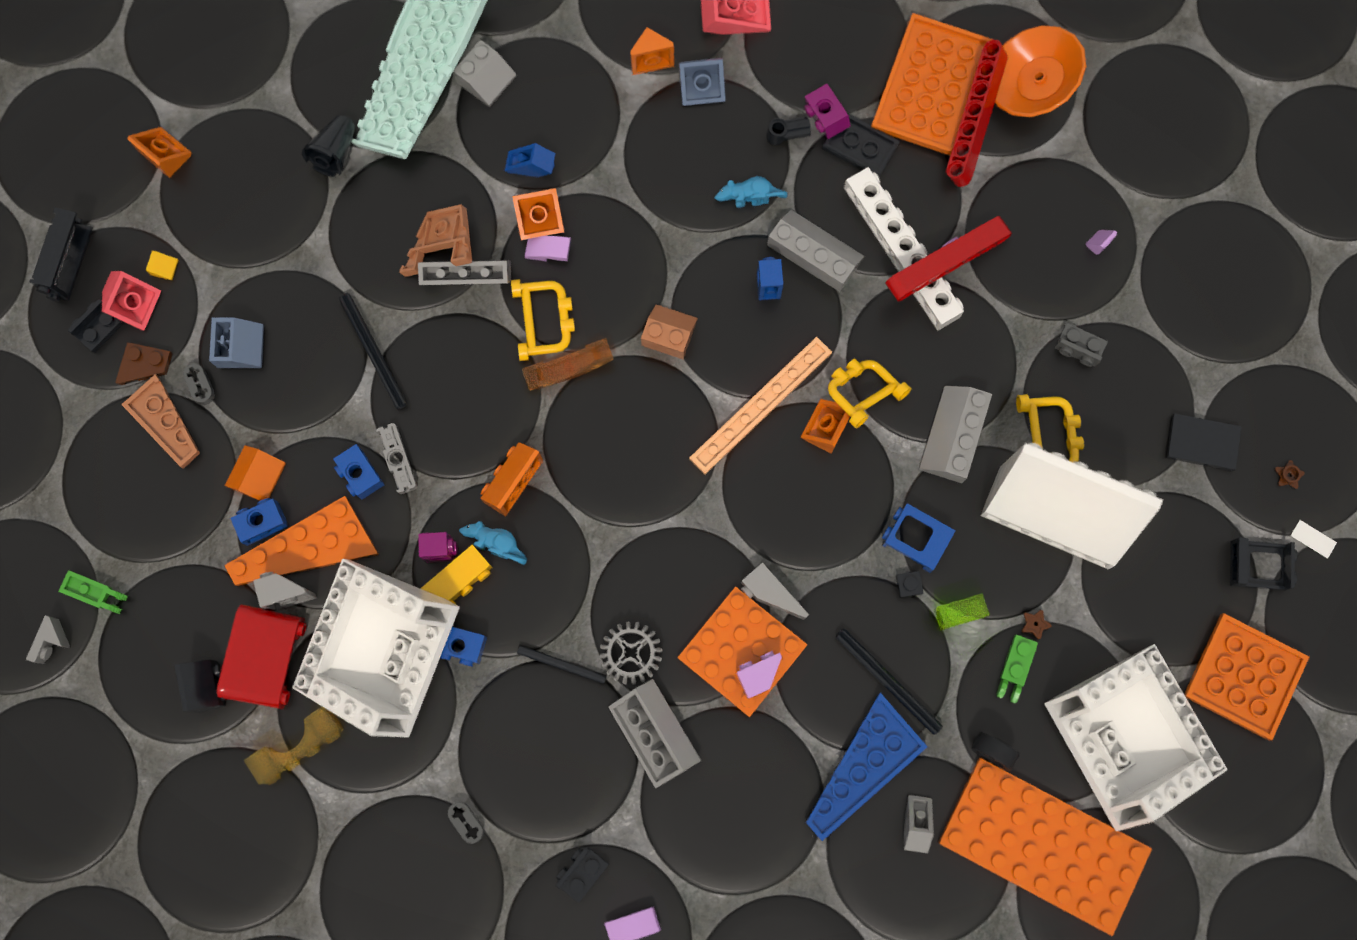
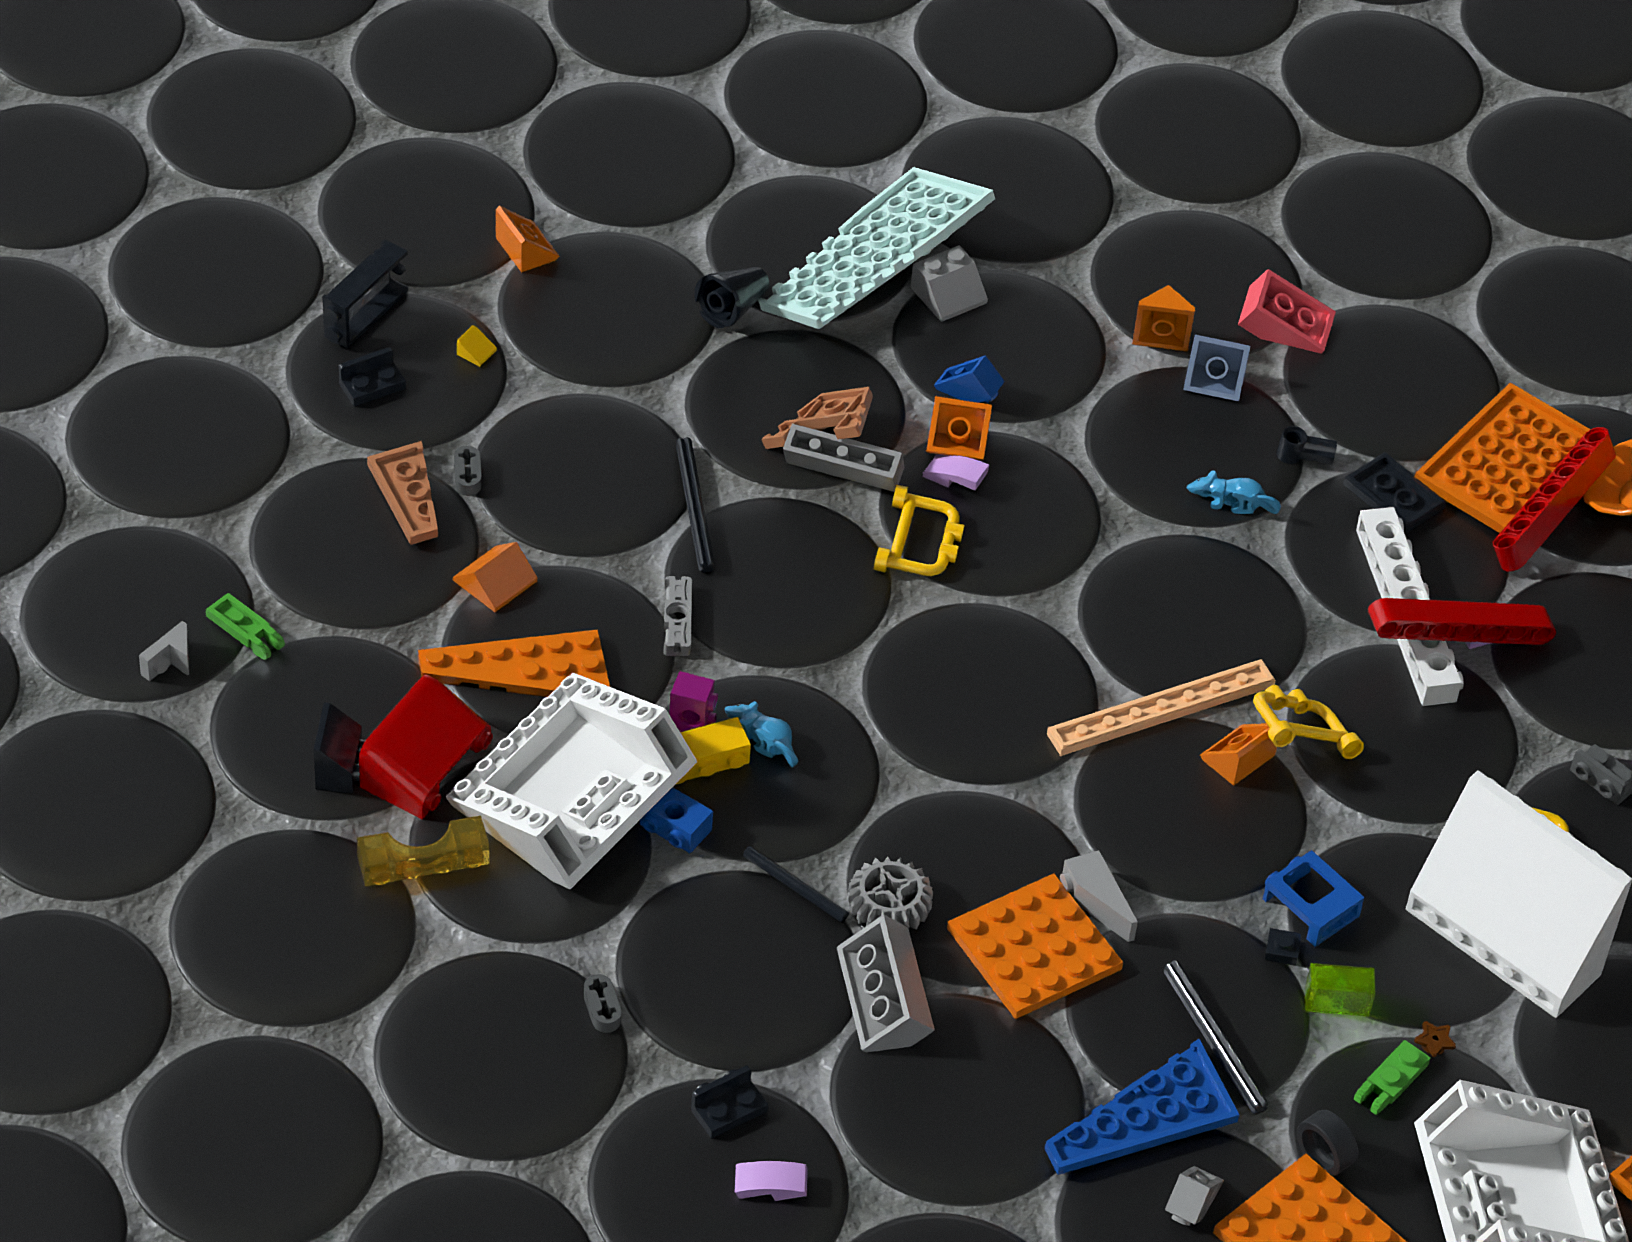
camera: 15 degrees right, 30 degrees down
coral slope [102,271,161,331] -> none
reddish brown wing [115,342,173,386] -> none
sand blue slope [209,318,264,368] -> none
blue brick [230,498,289,546] -> none
light grey slope [253,572,317,611] -> none
blue brick [333,444,385,500] -> none
orange slope [480,442,543,517] -> none
clear orange slope [522,338,614,390] -> none
nougat slope [641,304,698,359] -> none
lavender slope [736,651,782,699] -> none
blue brick [757,257,783,300] -> none
light grey slope [767,210,864,292] -> none
magenta brick [804,84,850,139] -> none
light grey slope [919,386,992,483] -> none

